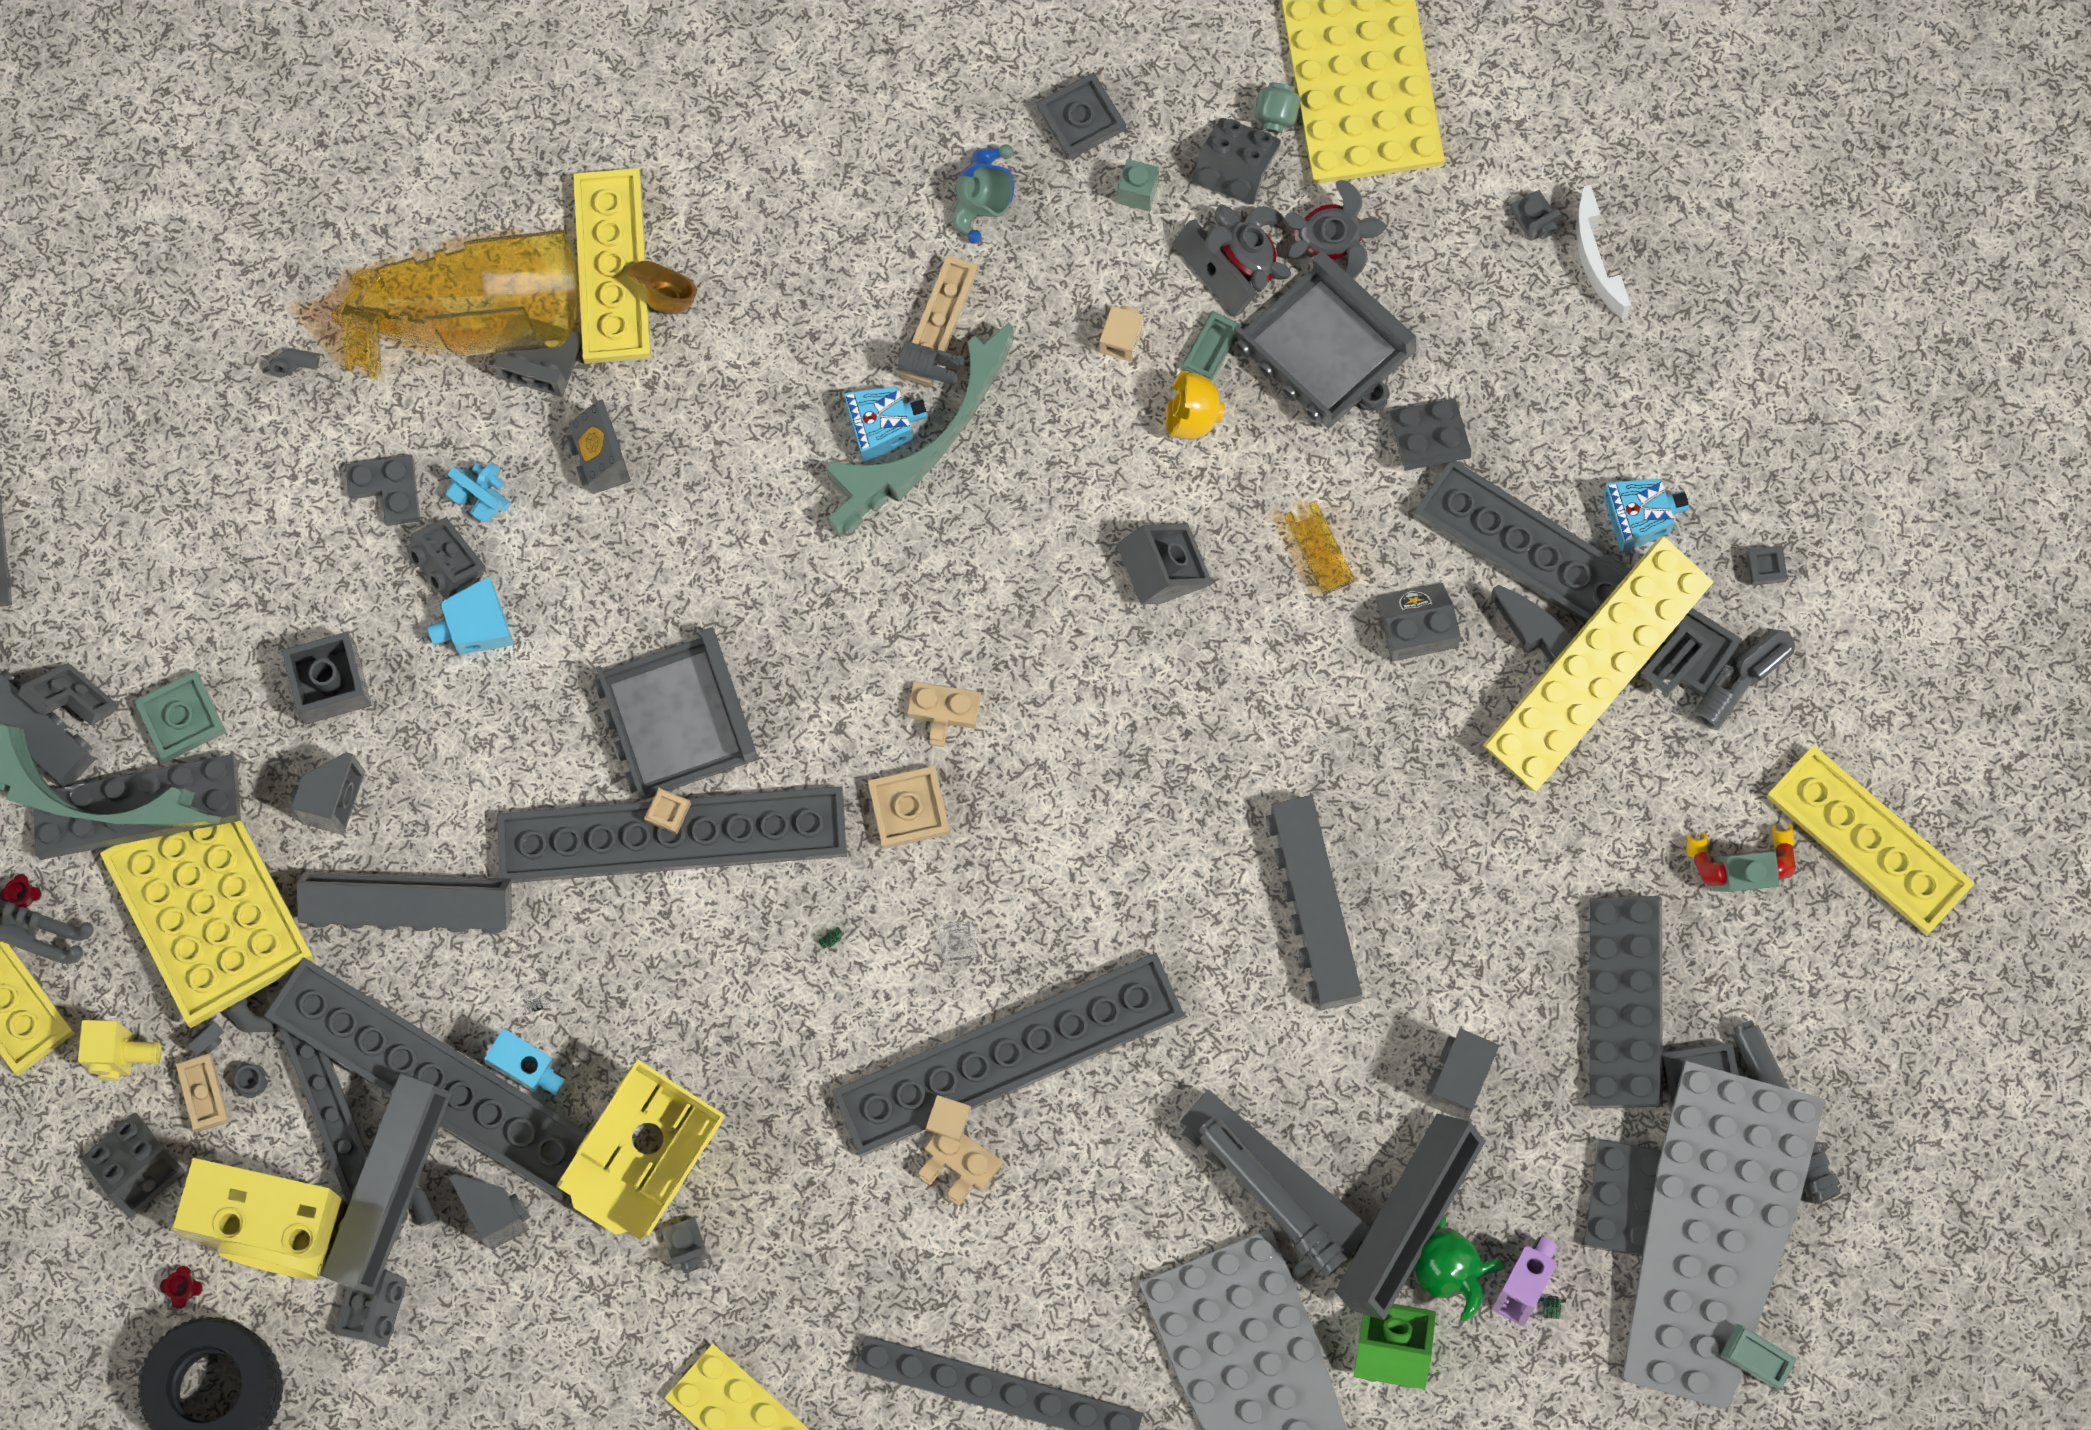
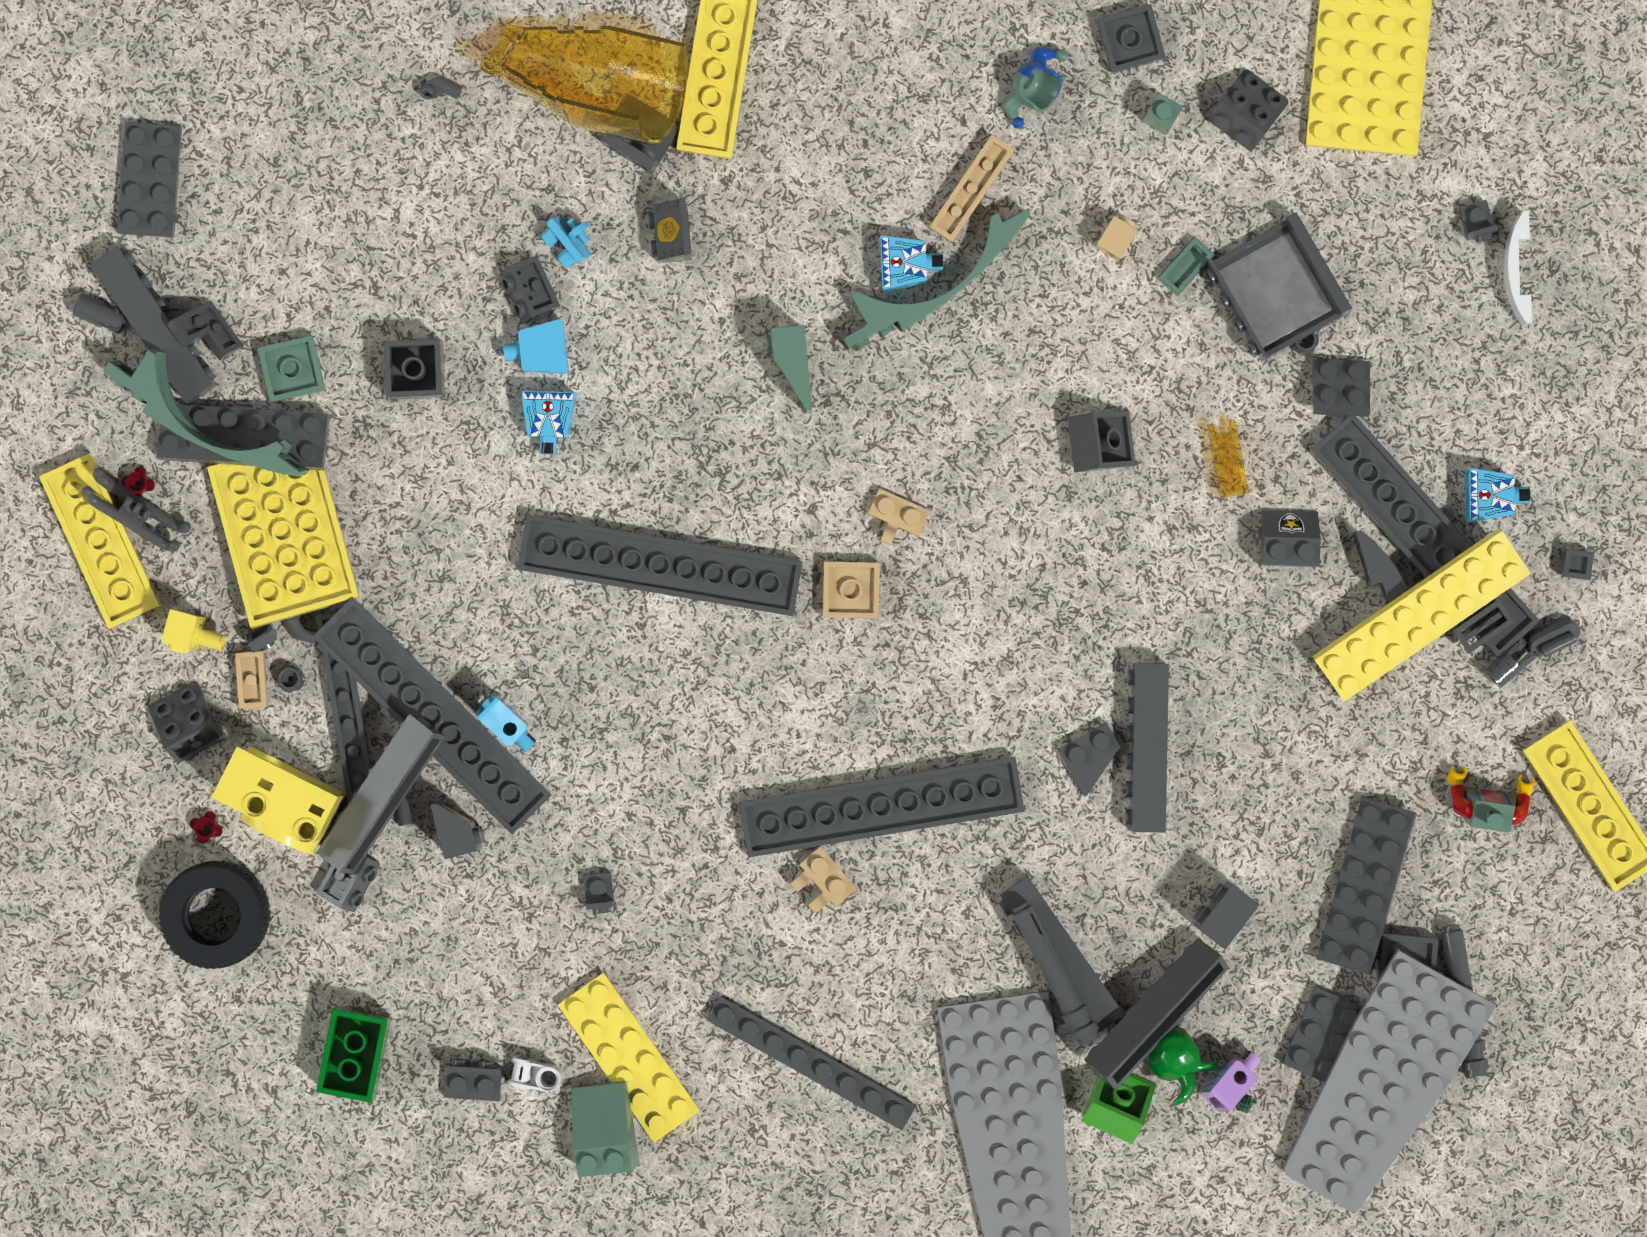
camera: 10 degrees right, 15 degrees up
dark grey slope [290,752,366,836] -> none
dark grey brick [297,872,512,934] -> none
clear yellow hinge [341,304,381,380] -> none
dark grey plate [345,454,421,526] -> none
light yellow piece [556,1060,725,1242] -> none
flat silver panel [593,627,759,800] -> none
pearl gold piece [627,261,697,314] -> none
tan tile [644,788,691,834] -> none
clear green piece [817,926,844,949] -> none
dark grey hinge [898,341,965,385] -> none
tan tile [926,1095,971,1142] -> none
yellow cylinder [1166,370,1225,440] -> none
dark grey tile [1172,219,1257,317] -> none
dark grey animal [1205,204,1291,292] -> none
sand green head [1254,82,1301,133] -> none
dark grey animal [1285,180,1387,279] -> none
sand green tile [1720,1324,1797,1391] -> none
none -> torso [521,391,577,455]
none -> sand green slope [766,325,812,414]
none -> dark grey wing [1057,722,1120,796]

